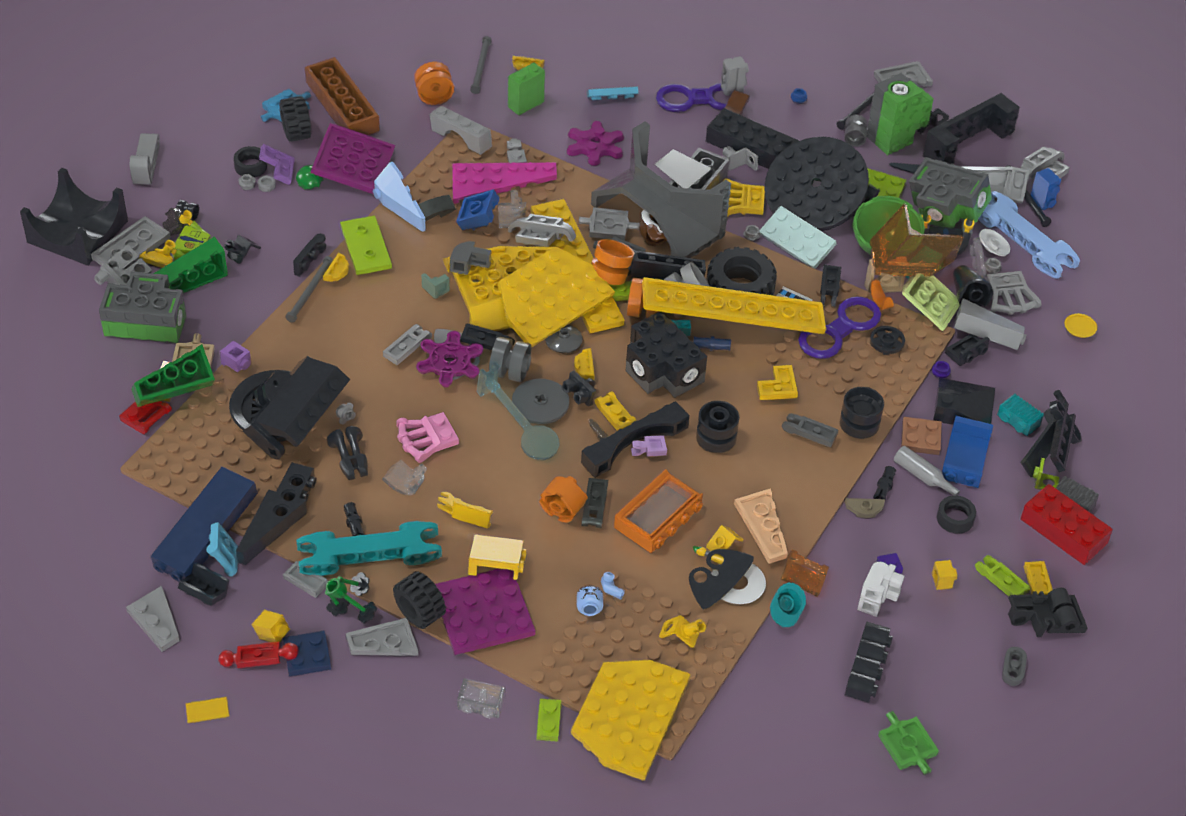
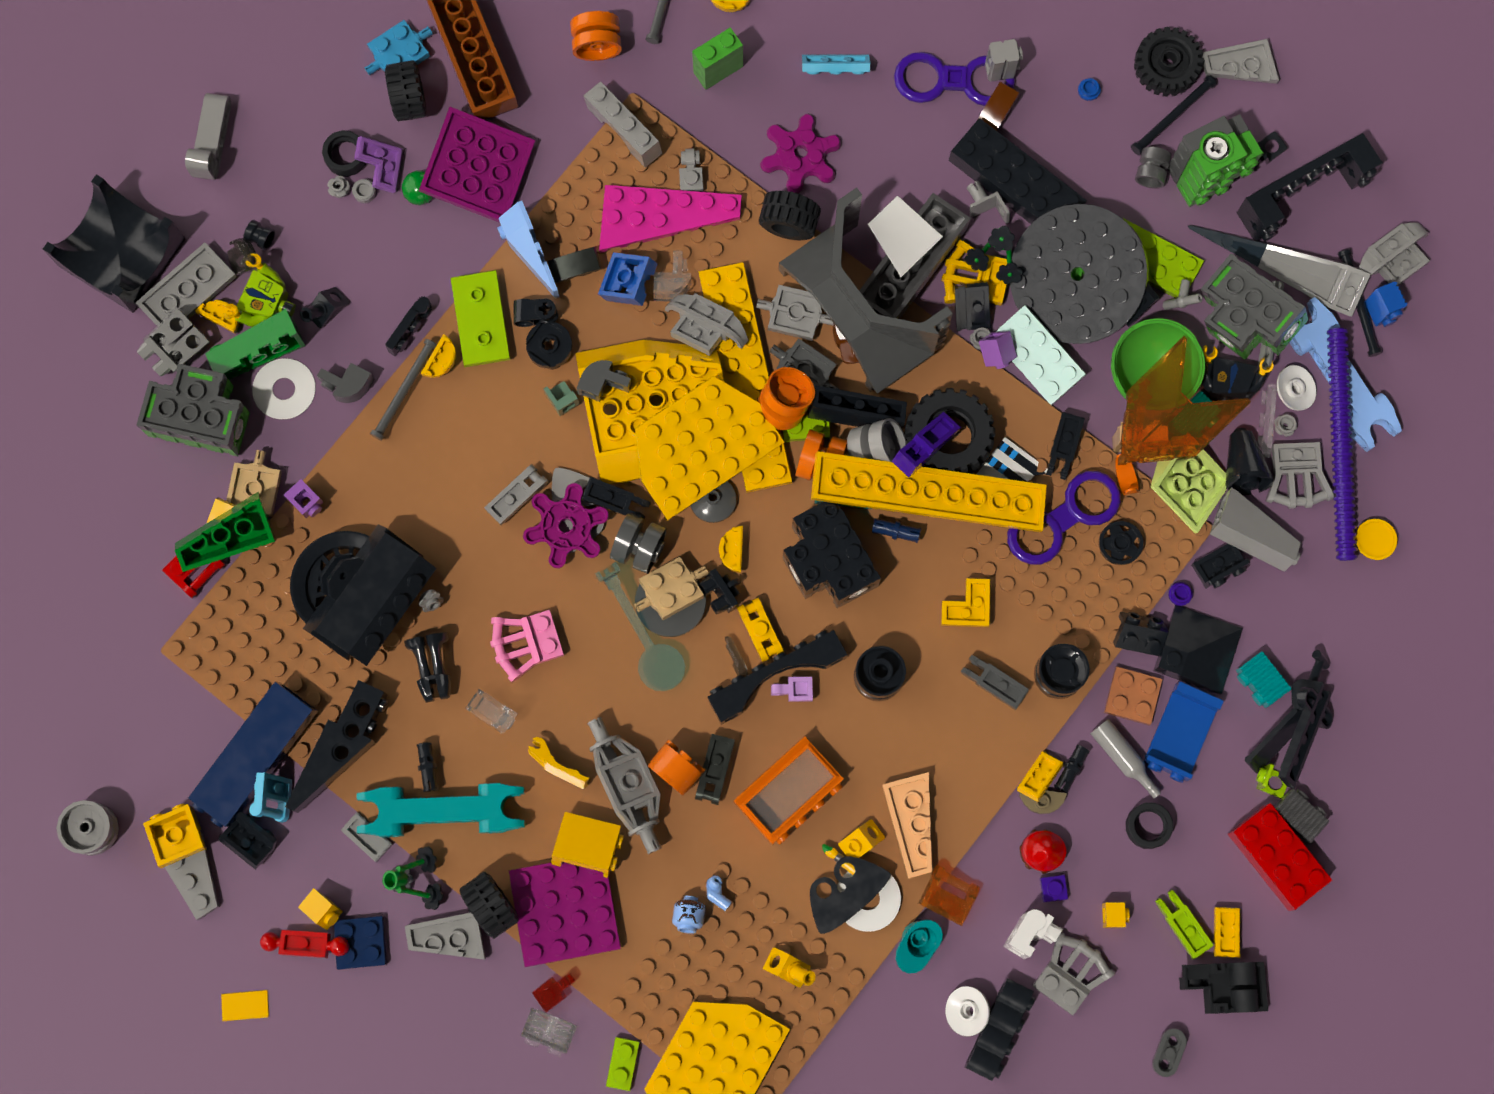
camera: 10 degrees right, 30 degrees up
none -> light grey wheel [56,800,119,856]
none -> yellow plate [143,804,206,868]
none -> white sticker [252,358,315,419]
none -> dark grey brick [317,363,374,403]
none -> black piece [513,299,559,327]
none -> black plate [526,322,573,370]
none -> clear red plate [532,974,576,1013]
none -> light grey plate [587,717,662,854]
none -> tan plate [634,557,708,620]
none -> black tyre [758,191,821,240]
none -> dark purple slope [892,412,961,477]
none -> white dish [946,986,990,1036]
none -> black plate [954,282,990,331]
none -> black plant [964,226,1023,284]
none -> medium lavender brick [979,331,1017,369]
none -> yellow plate [1017,751,1063,802]
none -> red hair [1019,829,1067,874]
none -> light grey plate [1033,932,1116,1016]
none -> black bracket [1113,612,1169,656]
none -> black wheel [1134,27,1203,97]
none -> light grey piece [1163,279,1203,310]
none -> dark purple piece [1326,328,1358,561]

